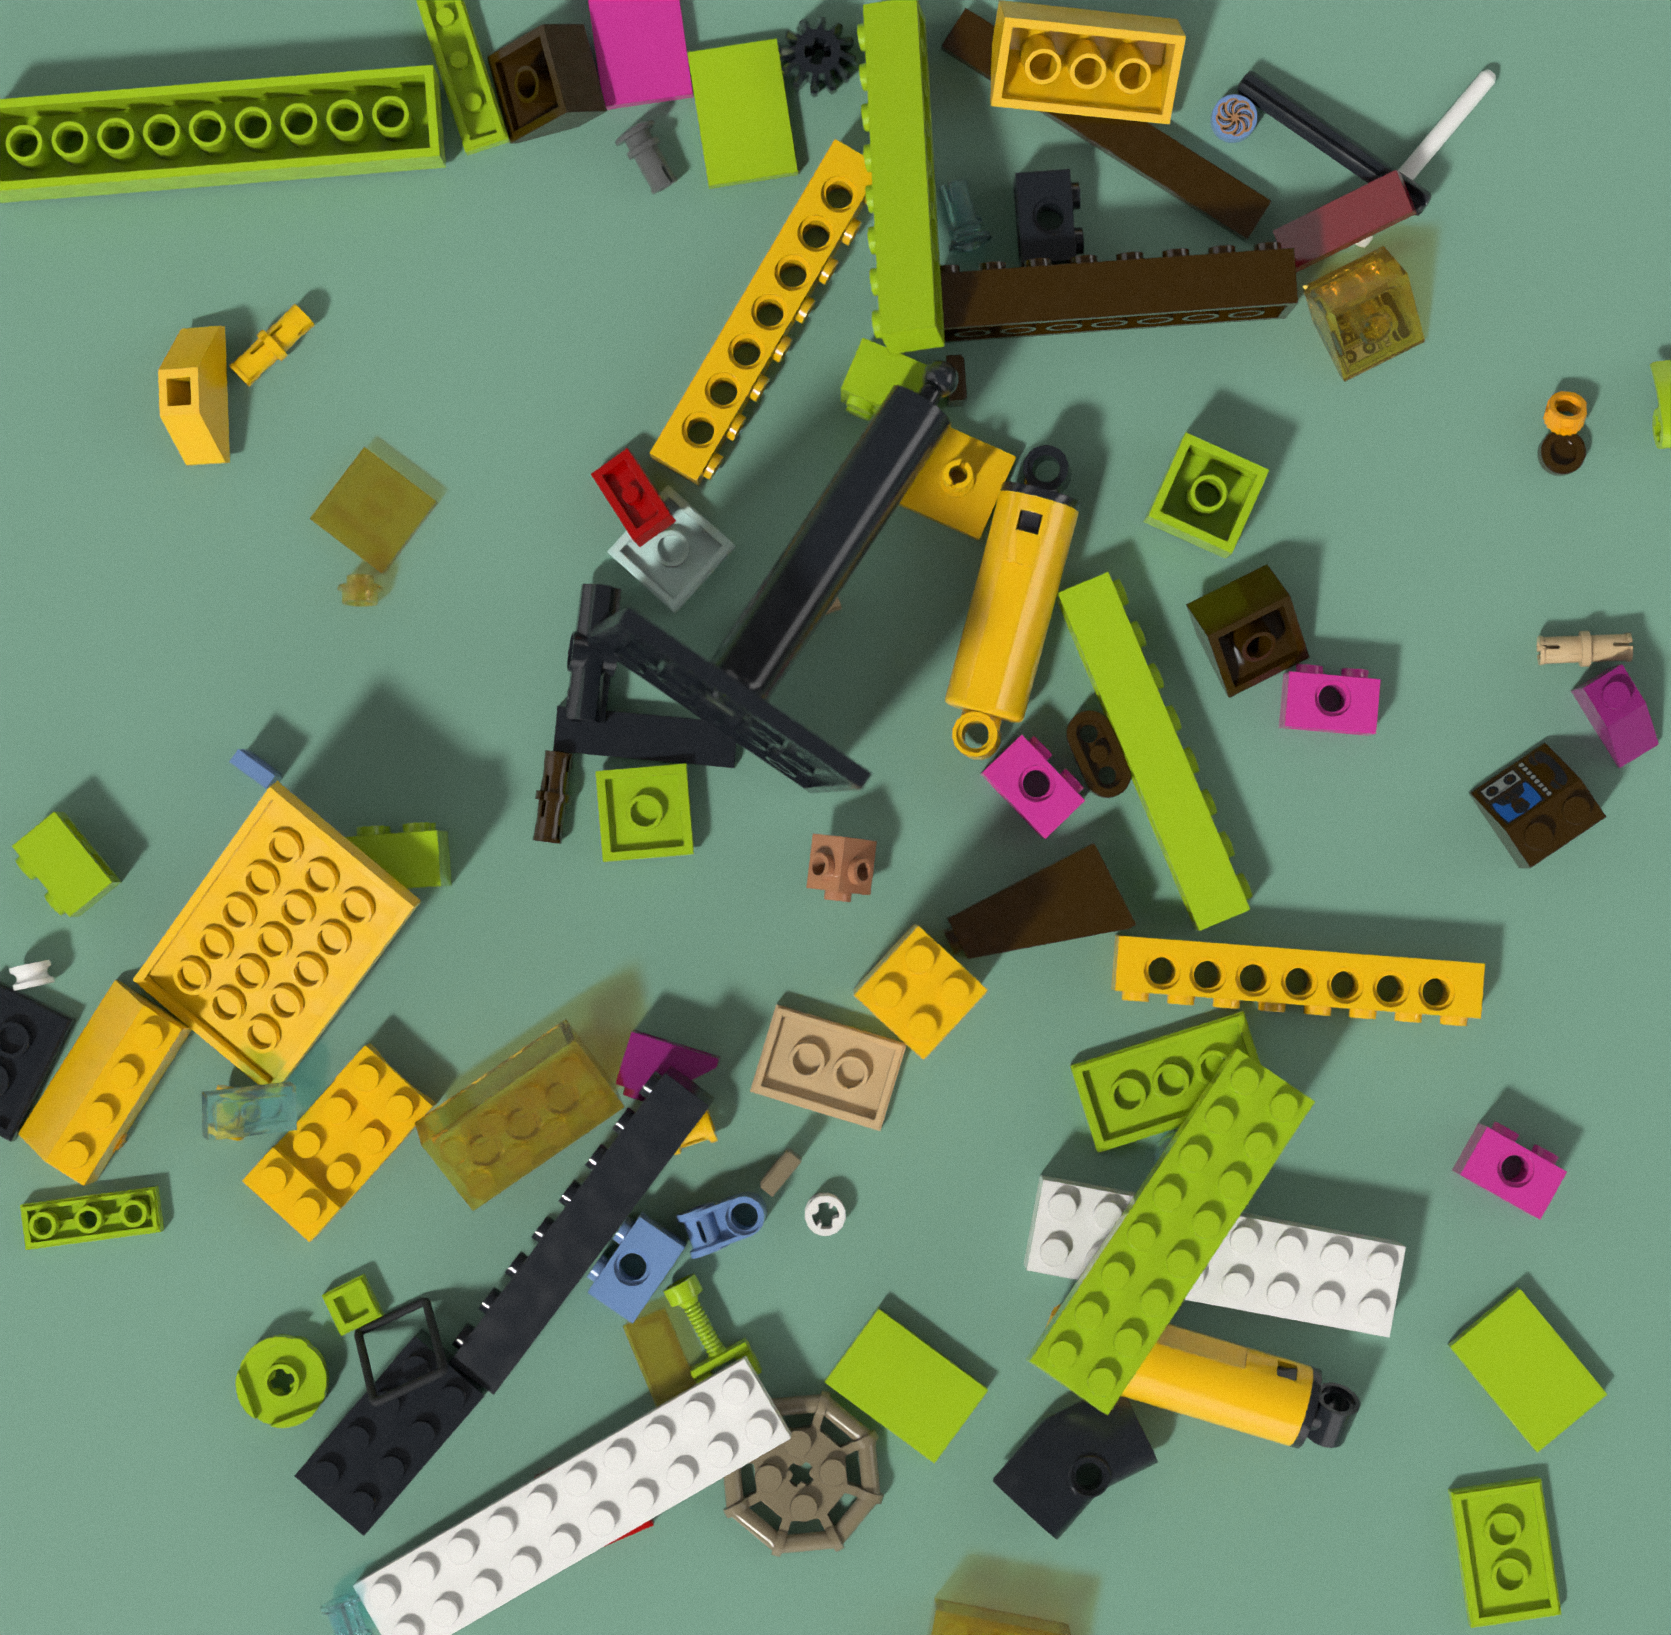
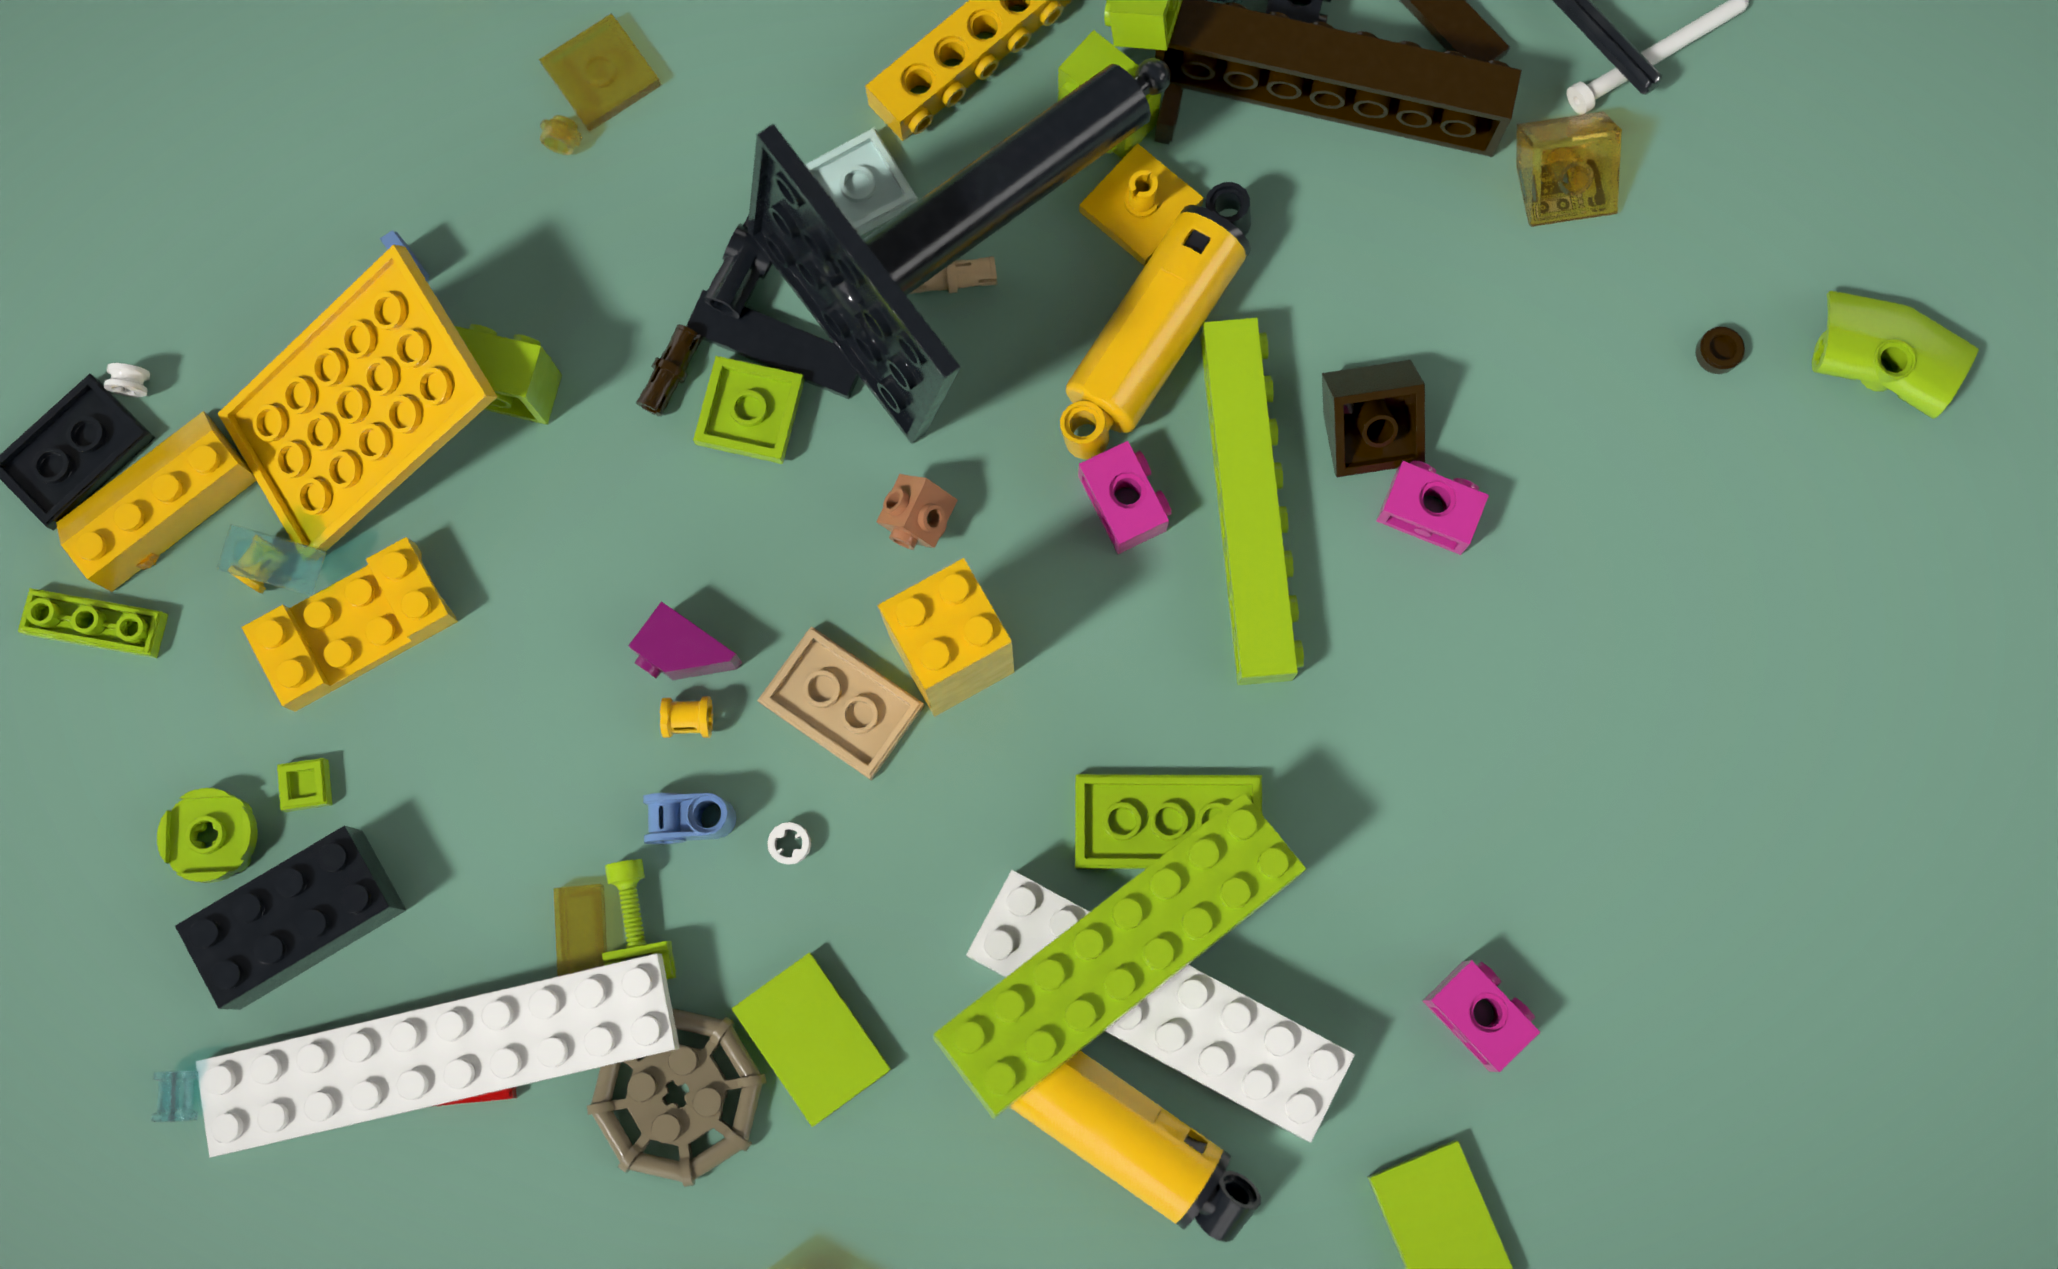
camera: 20 degrees right, 10 degrees down
lime brick [12,811,122,917] -> none
black piece [354,1297,448,1406] -> none
clear yellow brick [415,1019,625,1211] -> none
black brick [450,1065,715,1395] -> none
medium blue brick [587,1212,687,1324] -> none
red plate [591,448,676,547] -> none
dark tan tile [760,1148,802,1197] -> none
dark brown slope [943,843,1136,959] -> none
black panel [993,1396,1158,1540] -> none
dark brown plate [1066,710,1131,798] -> none
yellow brick [1111,935,1485,1026] -> none
lime brick [1143,432,1269,559] -> none
dark red tile [1273,170,1417,272] -> none
dark brown slope [1469,743,1607,868] -> none
tan pin [1536,631,1633,667] -> none
light orange axle [1543,391,1587,436] -> none
magenta slope [1571,664,1659,768] -> none

